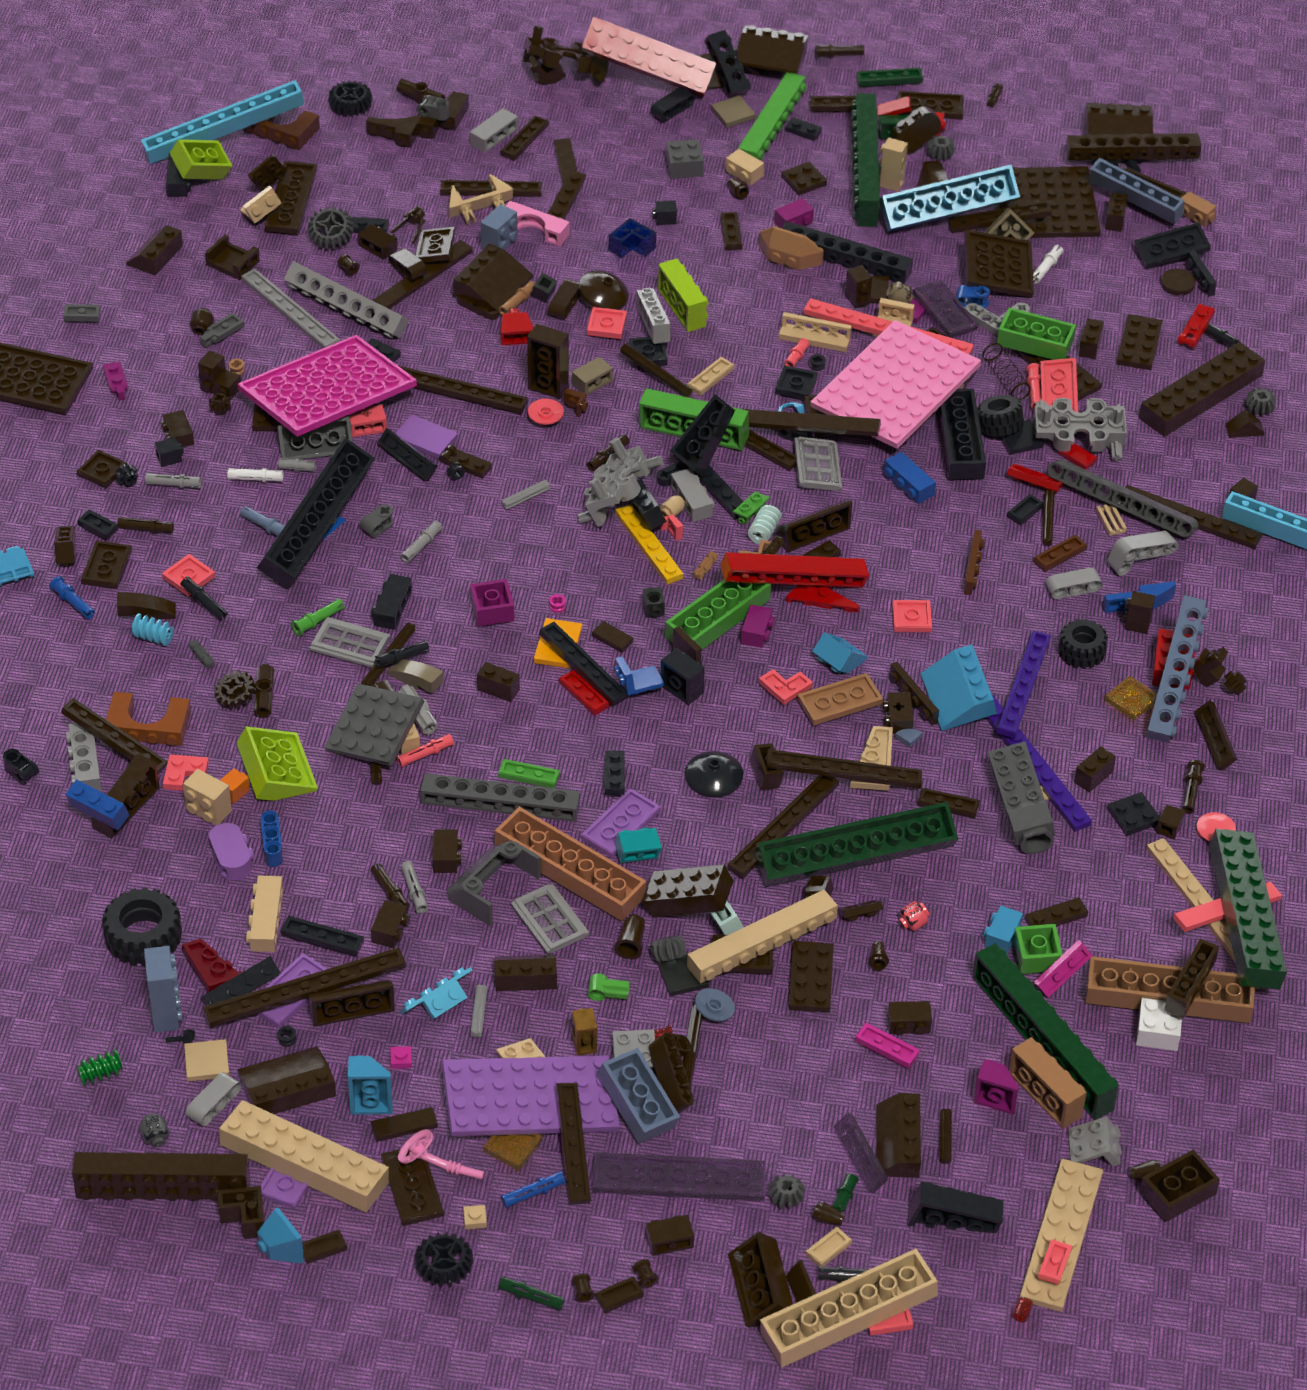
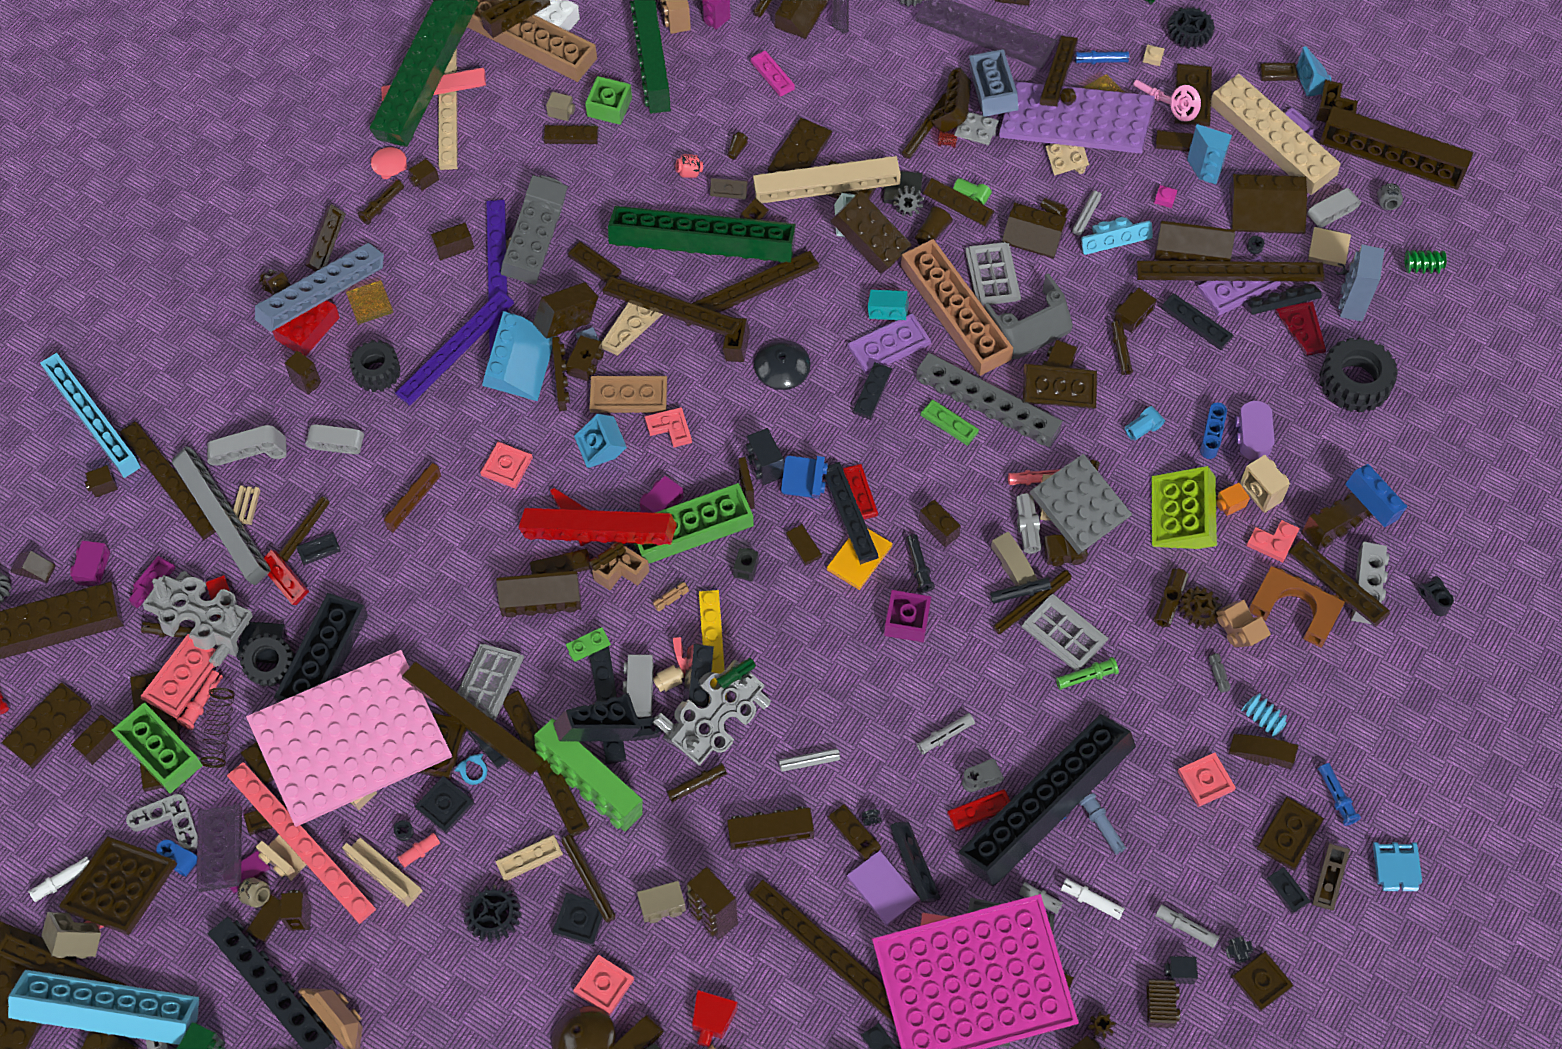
camera: 155 degrees left, 15 degrees up
dark brown pin [117,516,174,534] -> none
black pin [180,576,228,621] -> none
tan brick [246,875,283,952] -> none
black brick [371,574,412,630] -> none
light grey pin [401,861,429,914] -> none
coral dish [528,399,564,425] -> none
dark pink bush [549,594,566,613] -> none
reddish brown bracket [564,388,588,417] -> none
pearl gold brick [572,1008,597,1056] -> none
light grey brick [637,288,670,344] -> none
lime brick [658,258,708,332] -> none
sand blue dish [695,988,735,1021] -> none
light aqua piece [748,505,782,545] -> none
blue brick [883,452,936,504] -> none
dark brown brick [887,1001,932,1035] -> none
dark azure brick [983,906,1023,955] -> none
reddish brown tile [1033,535,1087,572] -> none
dark pink plate [1034,940,1093,998] -> none
blue slope [1103,581,1176,614] -> none
black plate [1107,792,1160,836] -> none
none -> magenta brick [70,541,110,586]
none -> magenta hinge [128,556,175,609]
none -> black gear [463,885,522,943]
none -> dark brown brick [533,282,599,339]
none -> dark tan brick [546,92,575,121]
none -> dark green axle [716,658,756,690]
none -> dark brown brick [727,806,814,850]
none -> black pin [906,534,935,593]
none -> dark brown plate [923,178,995,227]
none -> red tile [947,789,1010,832]
none -> dark brown tile [1023,364,1097,409]
none -> dark brown cone [1040,198,1068,217]
none -> dark brown plate [1060,88,1076,106]
none -> dark azure piece [1125,406,1165,441]
none -> medium nougat brick [1216,600,1271,648]

